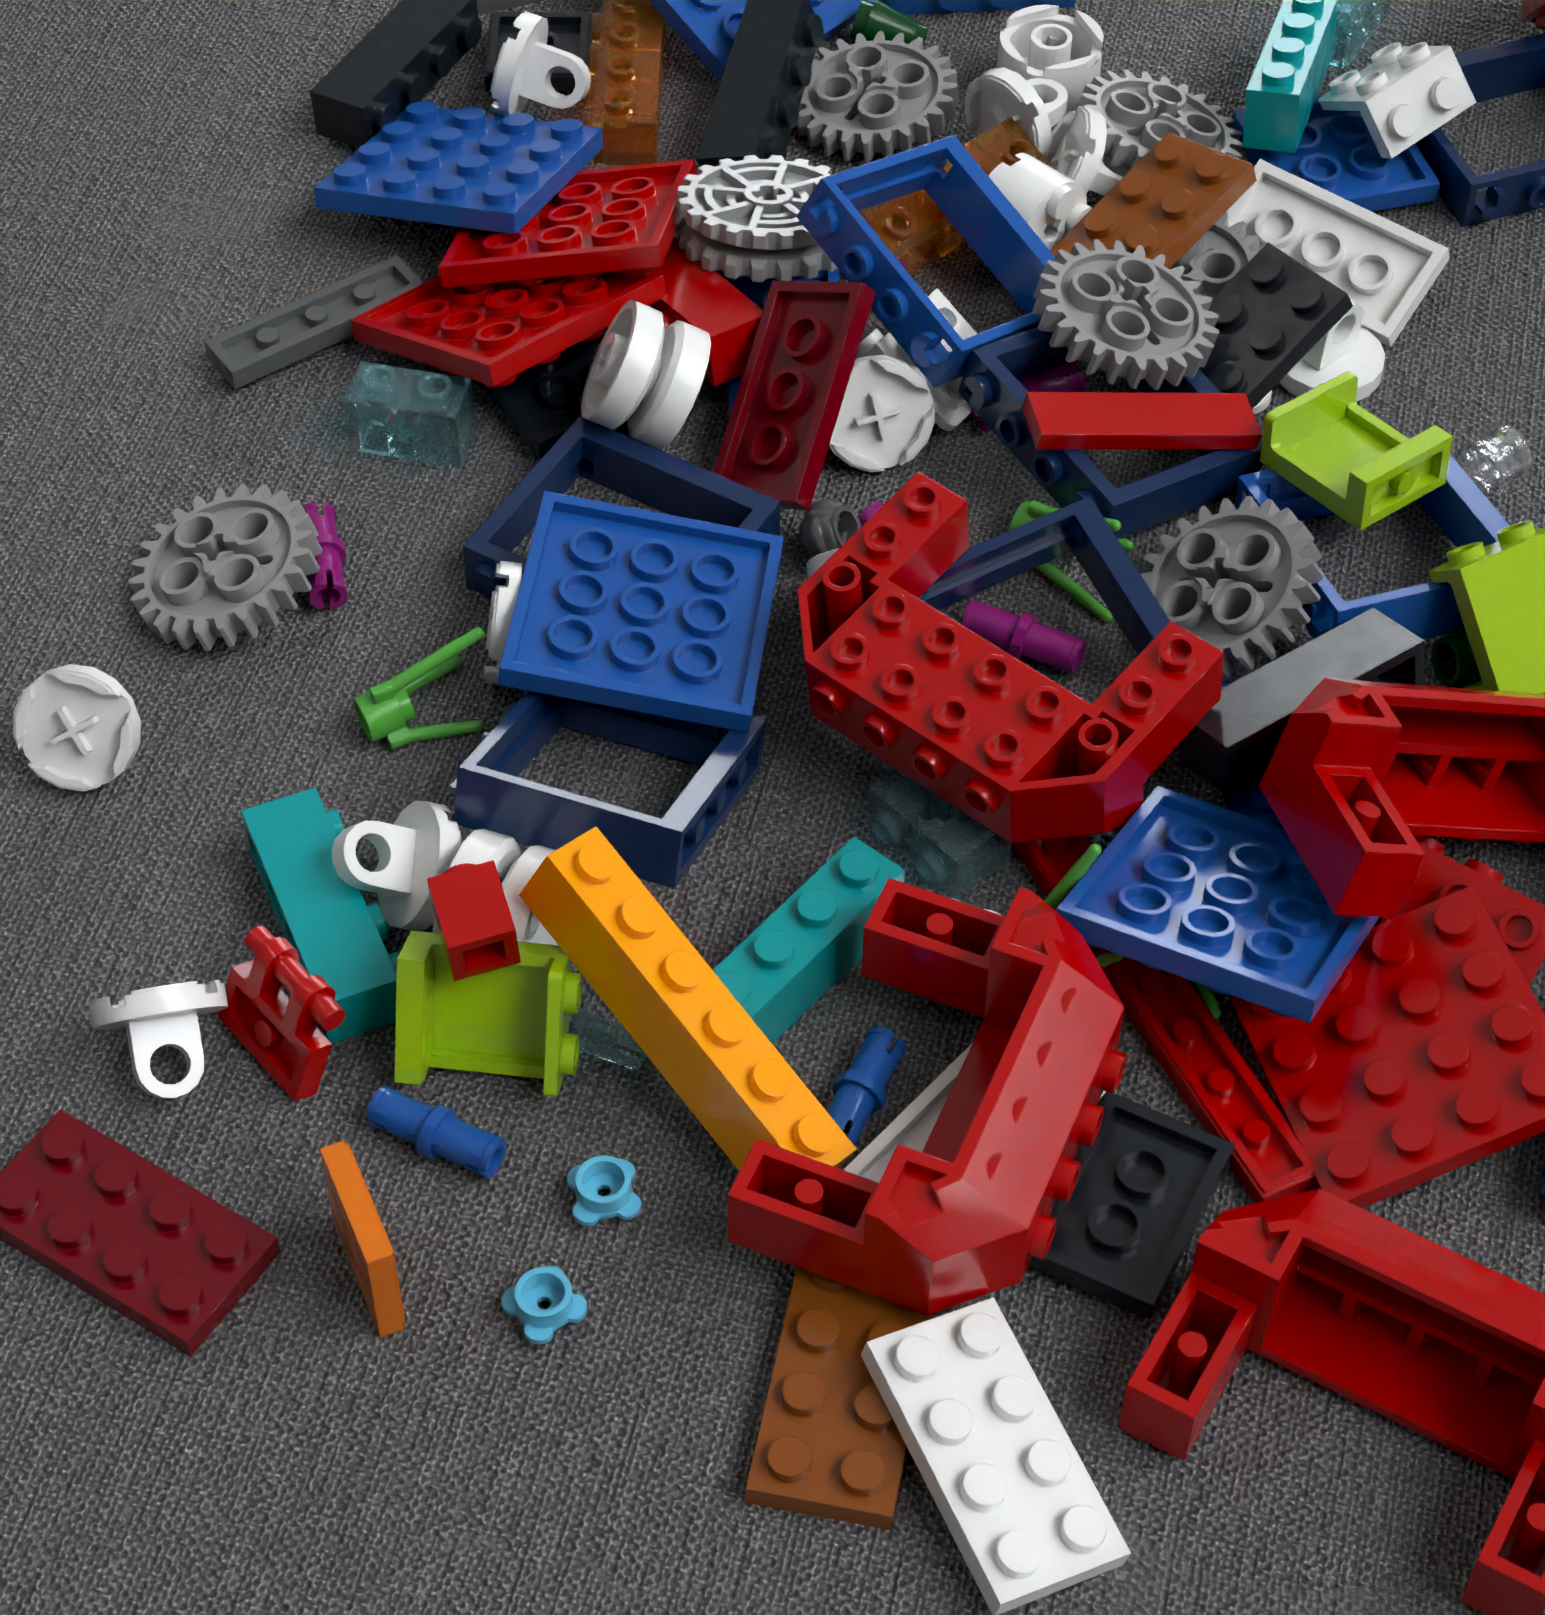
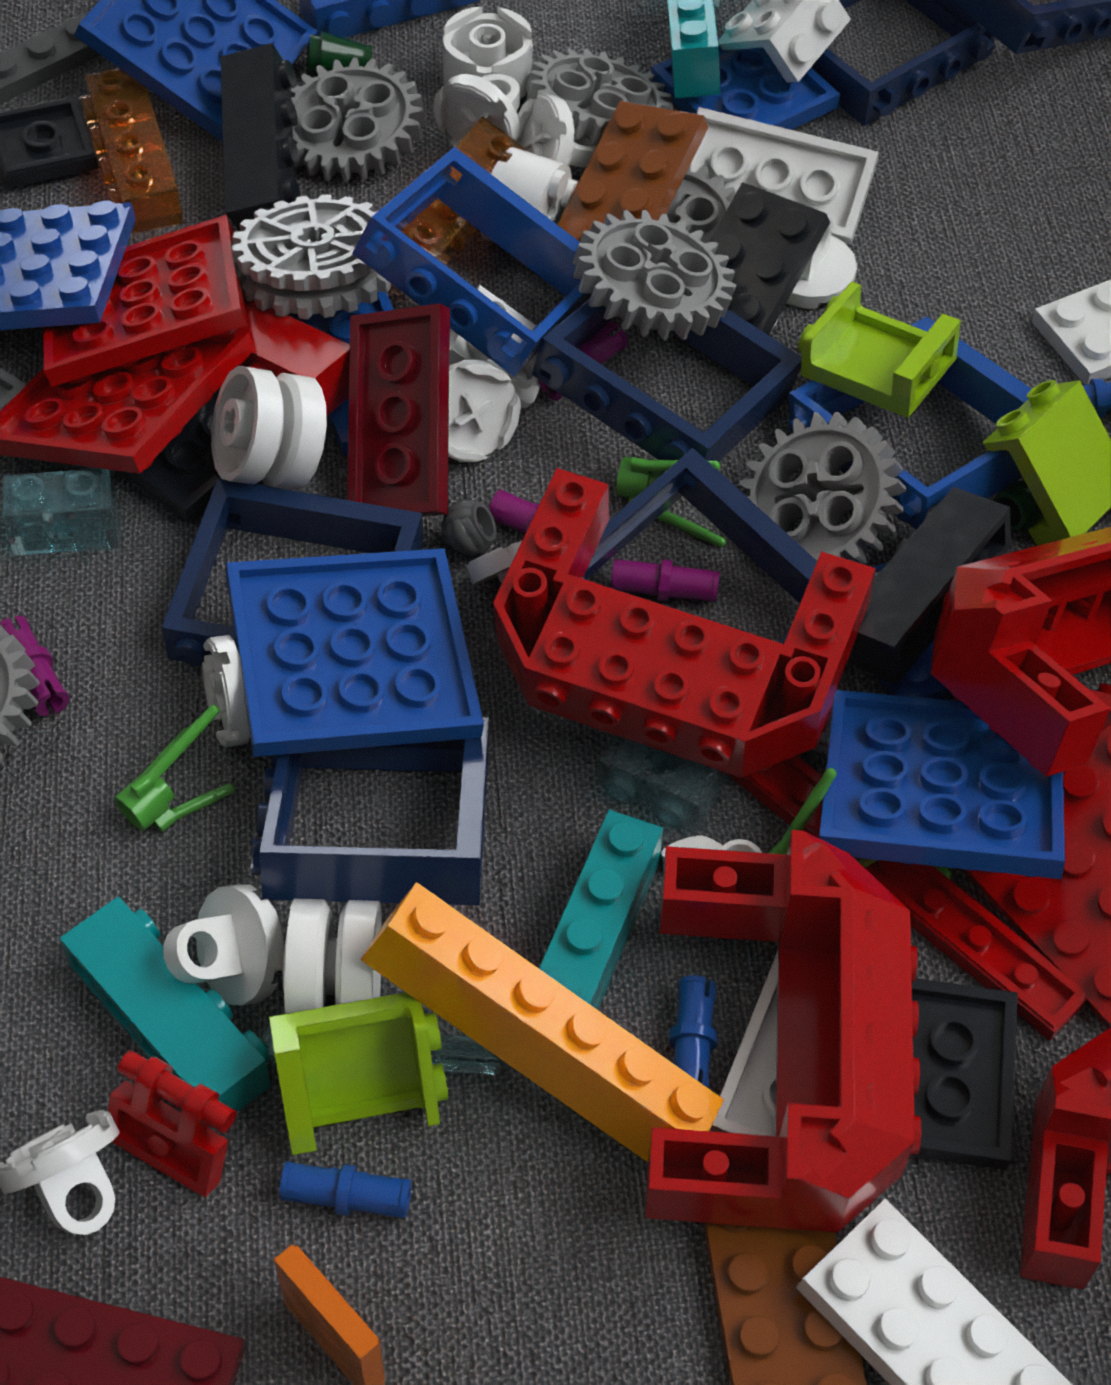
camera: 20 degrees left, 5 degrees up
red brick [427,860,521,981] -> none
white tile [490,11,591,116] -> none
medium azure plate [502,1266,587,1344] -> none
medium azure plate [567,1155,642,1226] -> none
red tile [1022,392,1262,449] -> none
clear wheel [1456,424,1532,496] -> none

